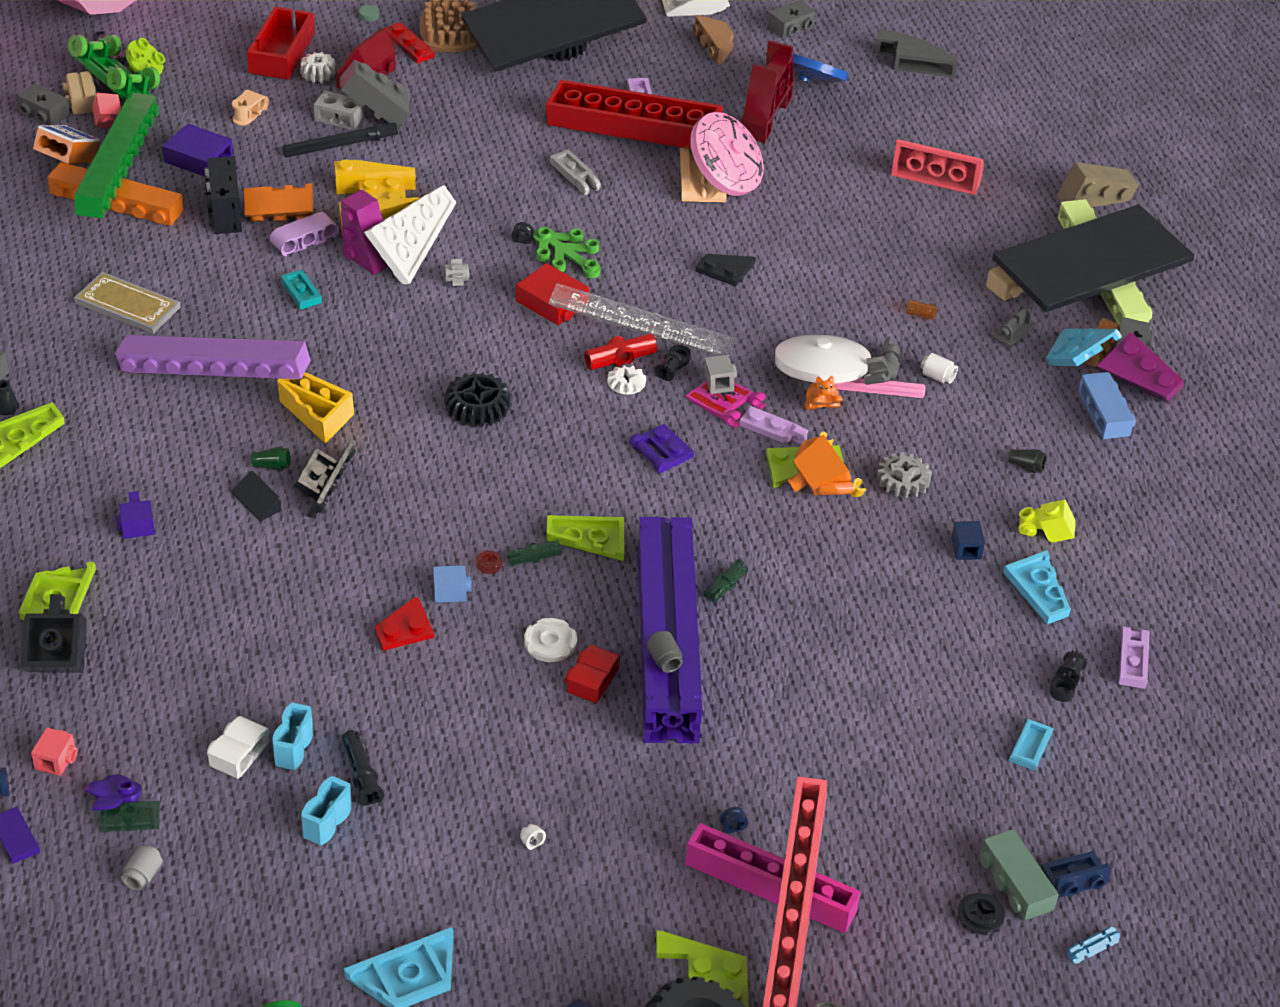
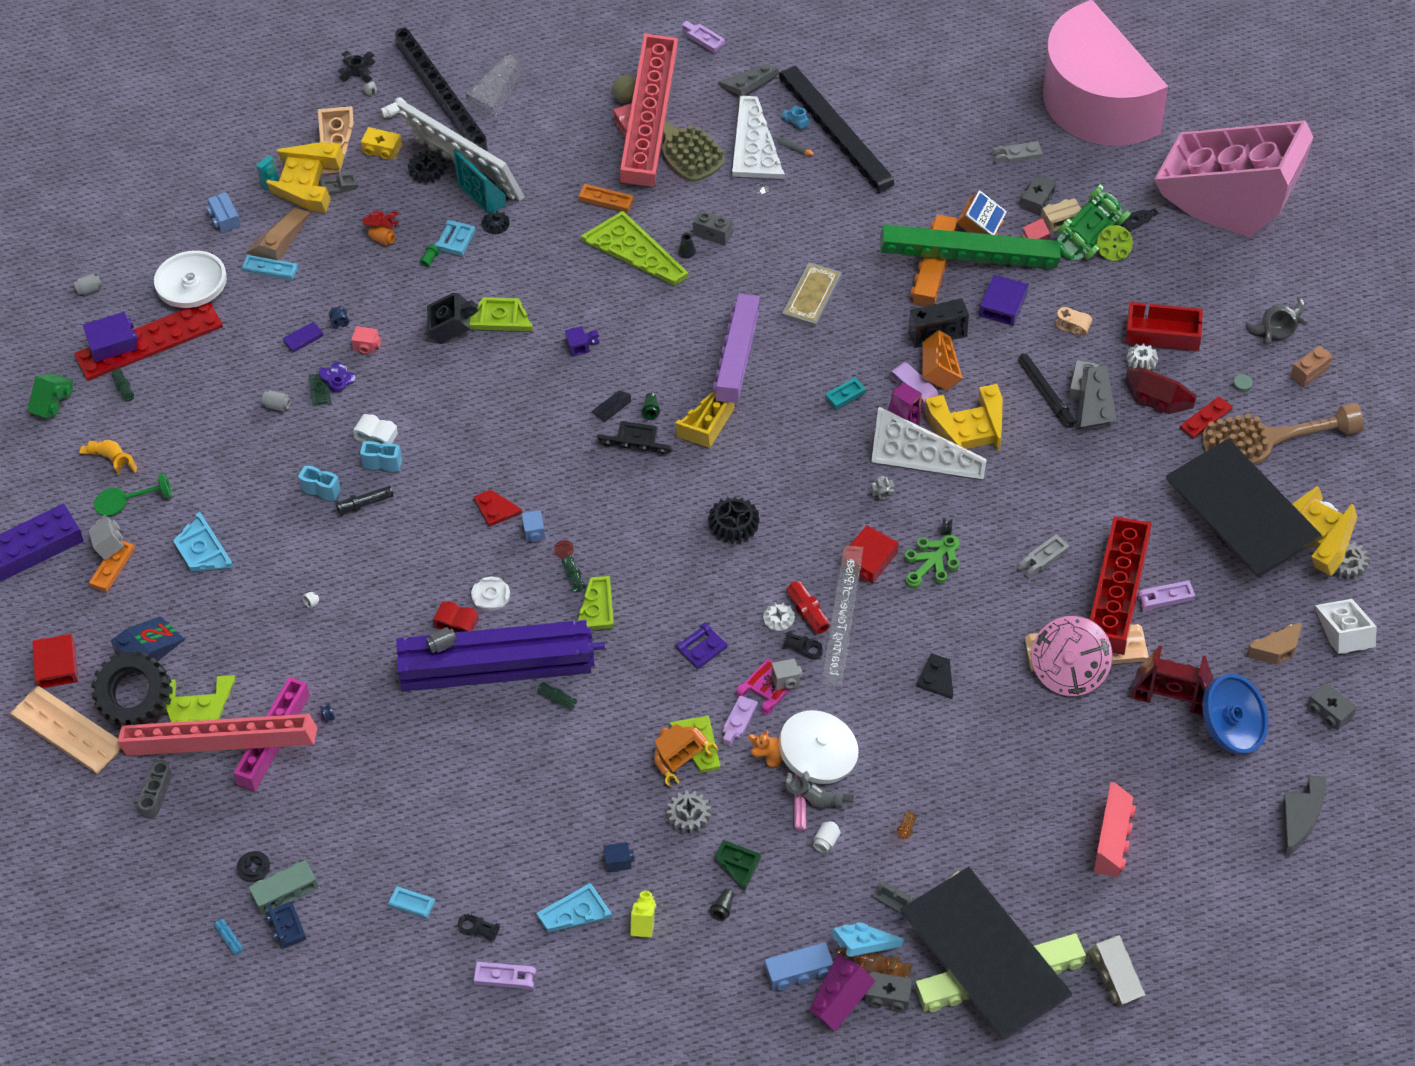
camera: 90 degrees right, 10 degrees up
none -> dark green wing [715,840,761,890]

